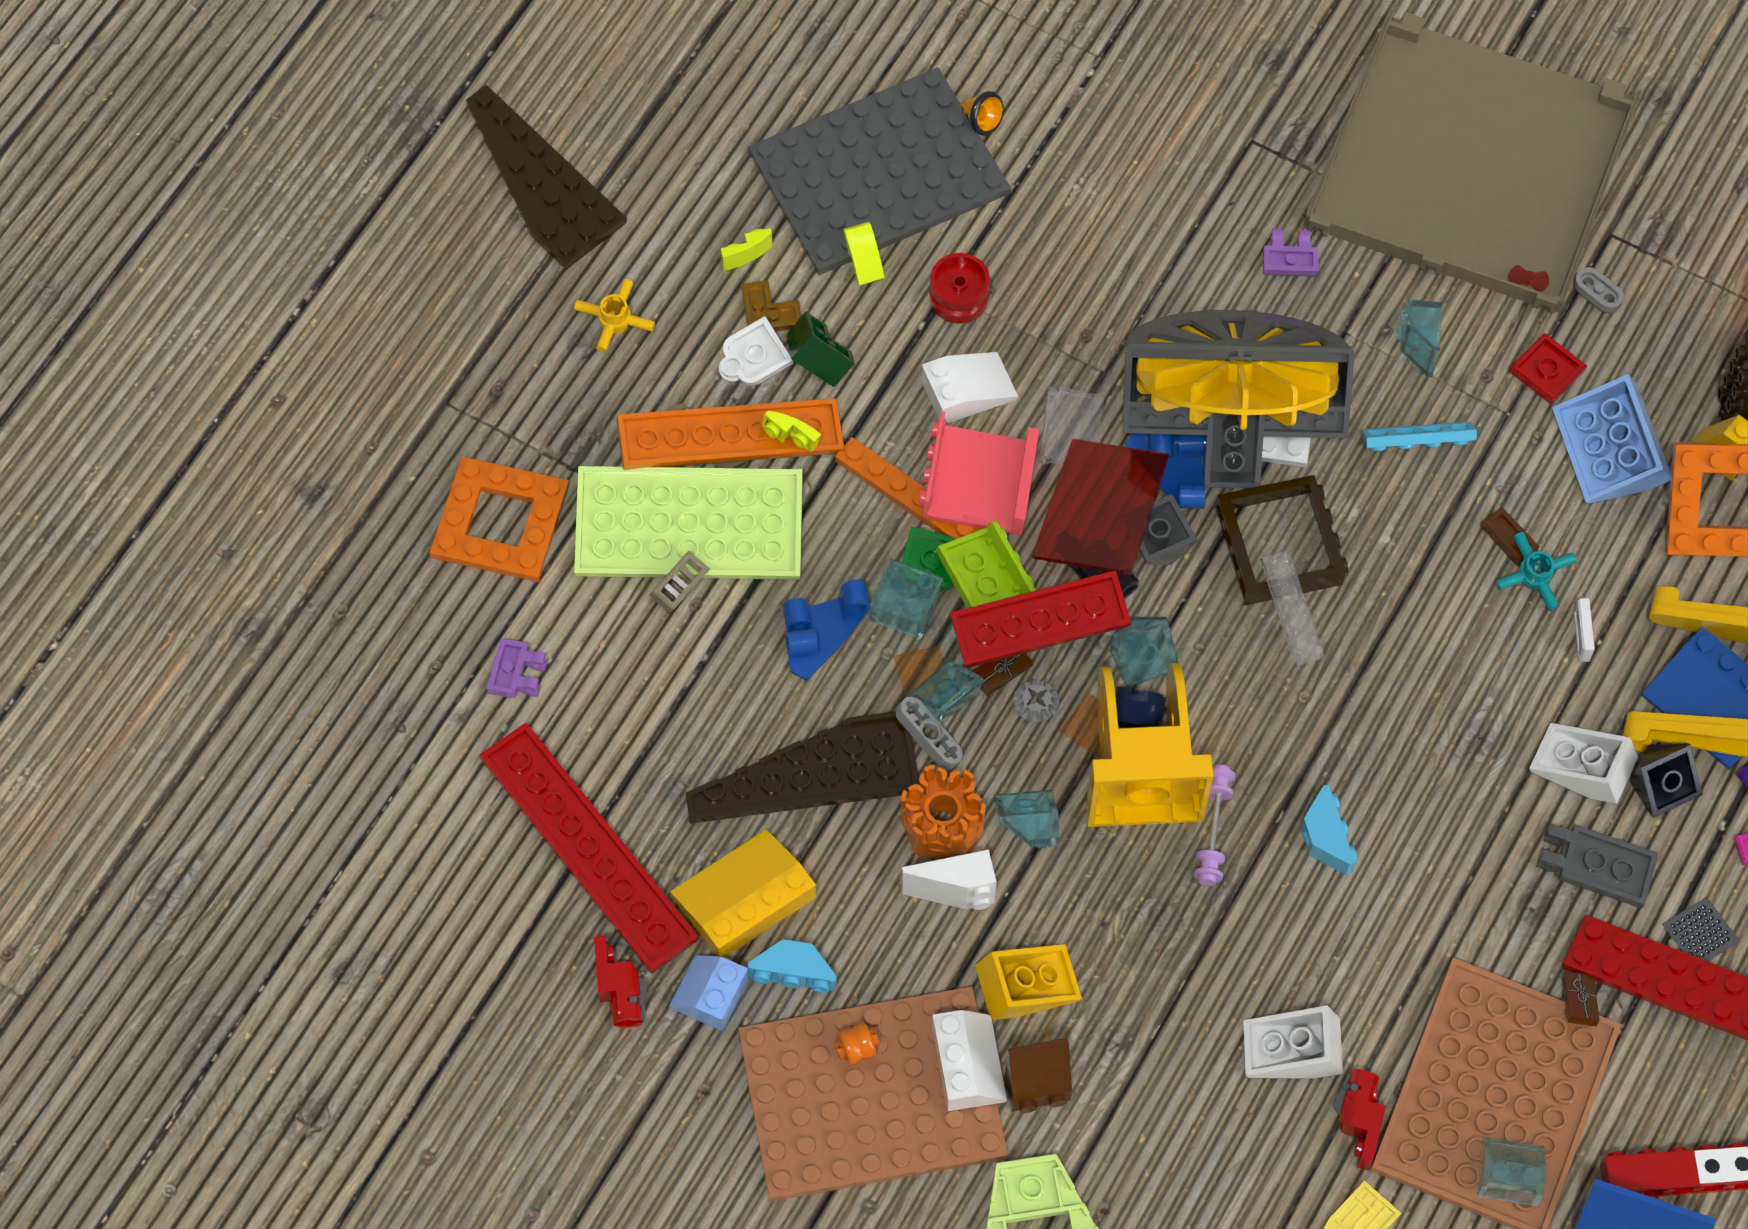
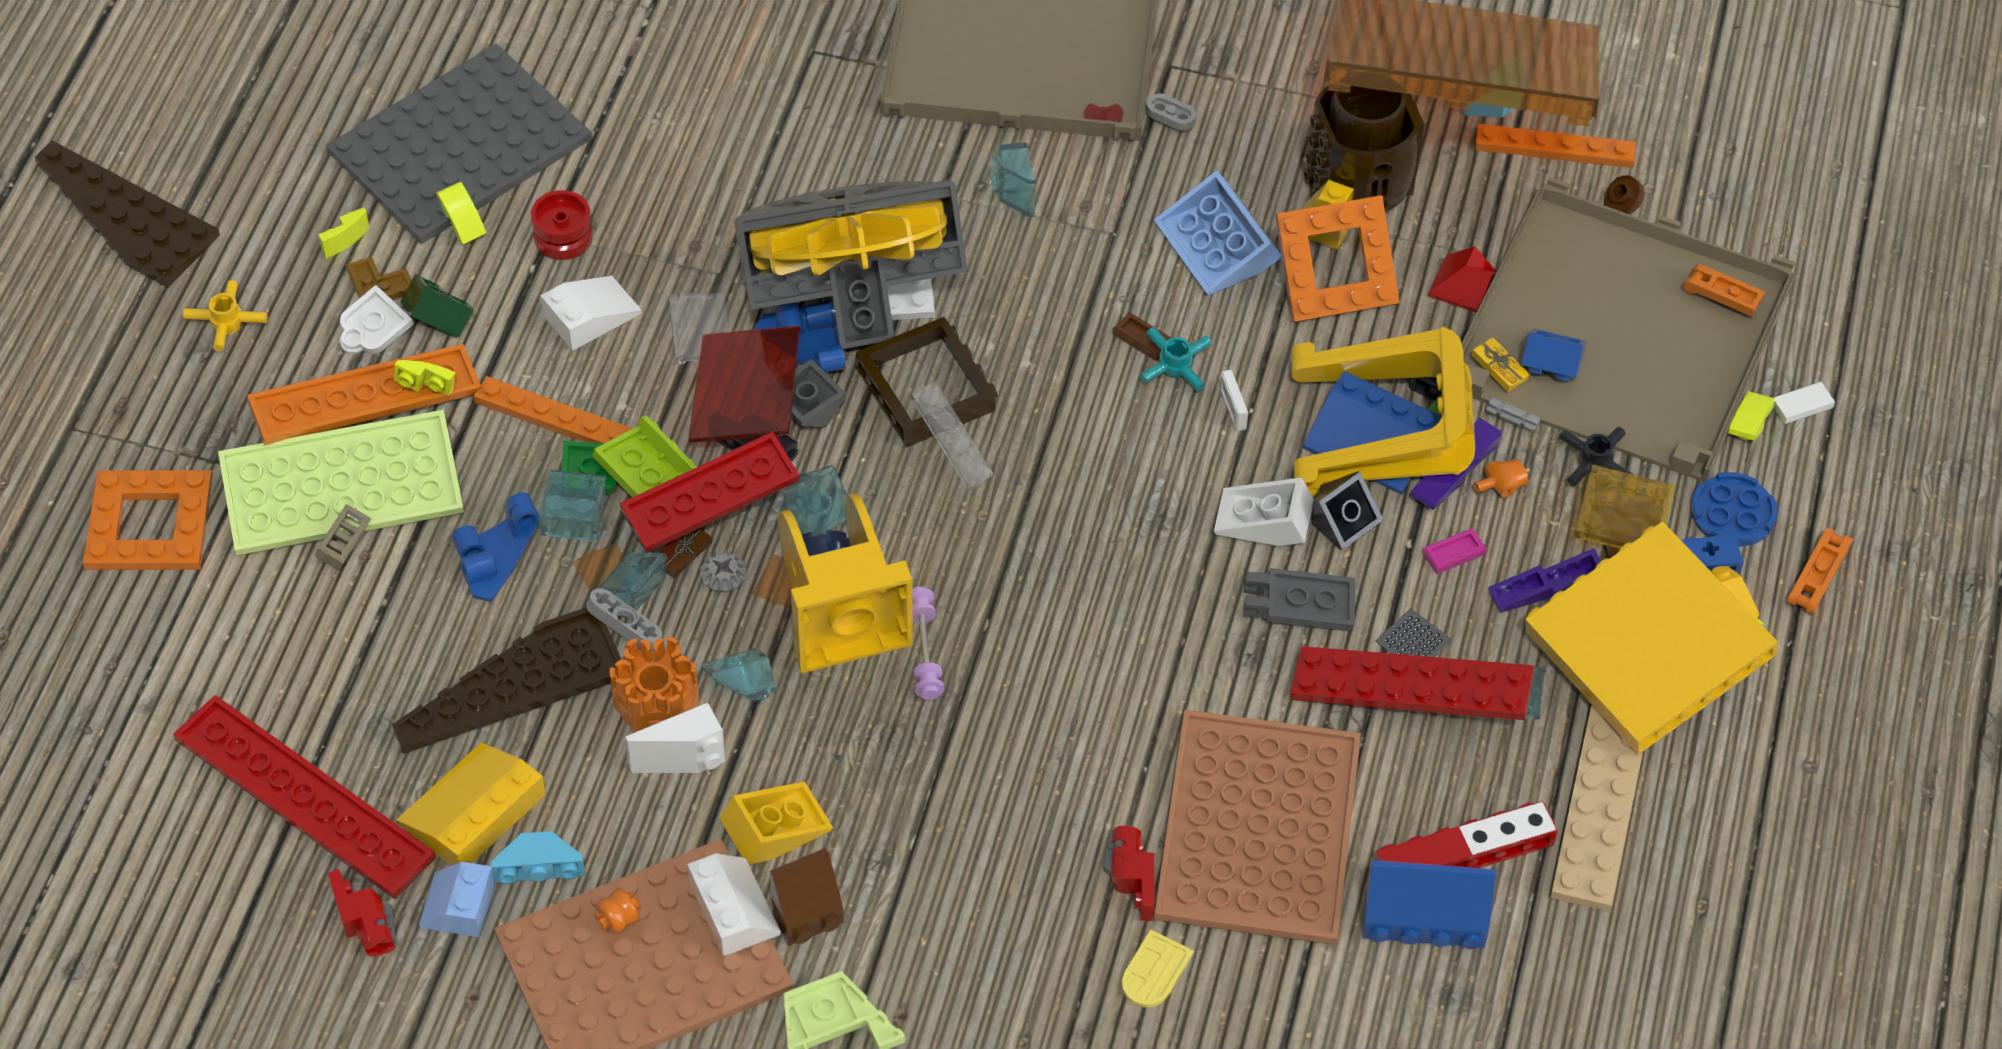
camera: 15 degrees left, 10 degrees down
medium lavender plate [487,638,548,699] -> none
coral panel [919,411,1039,535] -> none
light orange hat [960,91,1004,135] -> none
white slope [1243,1005,1343,1078] -> none
medium lavender plate [1263,229,1319,276] -> none
medium azure slope [1301,784,1357,875] -> none
medium azure plate [1361,422,1477,451] -> none
clear light blue slope [1477,1137,1547,1206] -> none
red tile [1509,333,1587,405] -> none
reddish brown tile [1562,971,1600,1027] -> none

